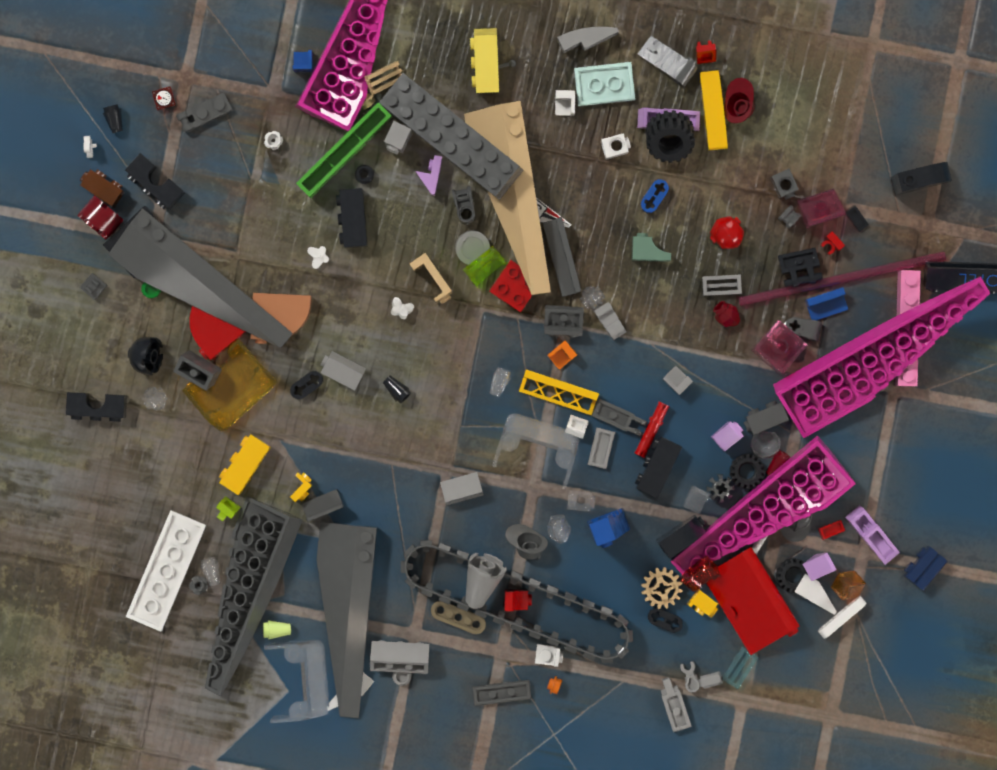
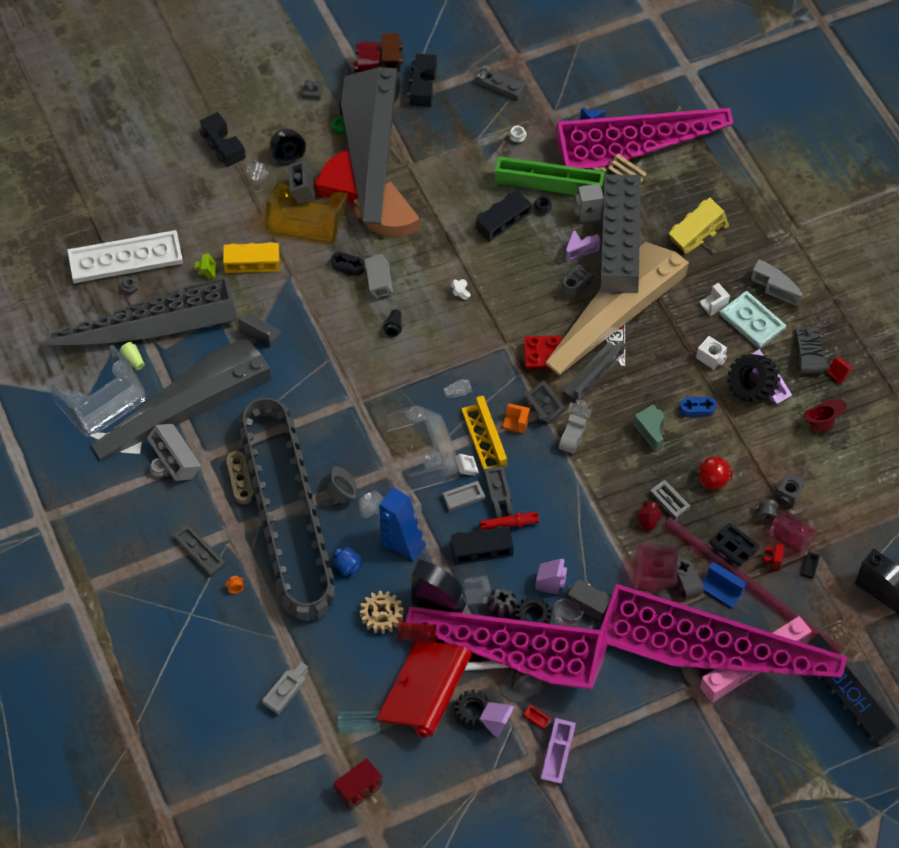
camera: 50 degrees right, 30 degrees down
white piece [84,136,97,158] -> none
black cone [103,104,123,133] -> none
tile [152,86,176,111] -> none
clear cone [200,557,221,587] -> none
yellow bracket [290,472,312,502] -> none
white piece [307,246,329,269] -> none
tan panel [410,253,452,304] -> none
light grey hinge [440,472,484,505] -> none
light grey piece [455,230,490,265] -> none
clear neon green hinge [463,246,506,287] -> none
light grey cone [465,553,506,609] -> none
red arch [505,589,532,611] -> none
white bracket [535,644,563,667] -> none
black beam [647,608,683,633] -> none
light grey panel [662,366,693,395] -> none
light grey bar [680,661,723,693] -> none
yellow brick [687,589,718,618] -> none
yellow slope [700,70,728,150] -> none
white sticker [794,574,837,615] -> none
white beam [818,596,867,639] -> none
clear orange panel [831,571,866,600] -> none
dark blue brick [903,546,948,591] -> none
none -> blue head [332,547,362,576]
none -> dark red brick [333,758,383,809]

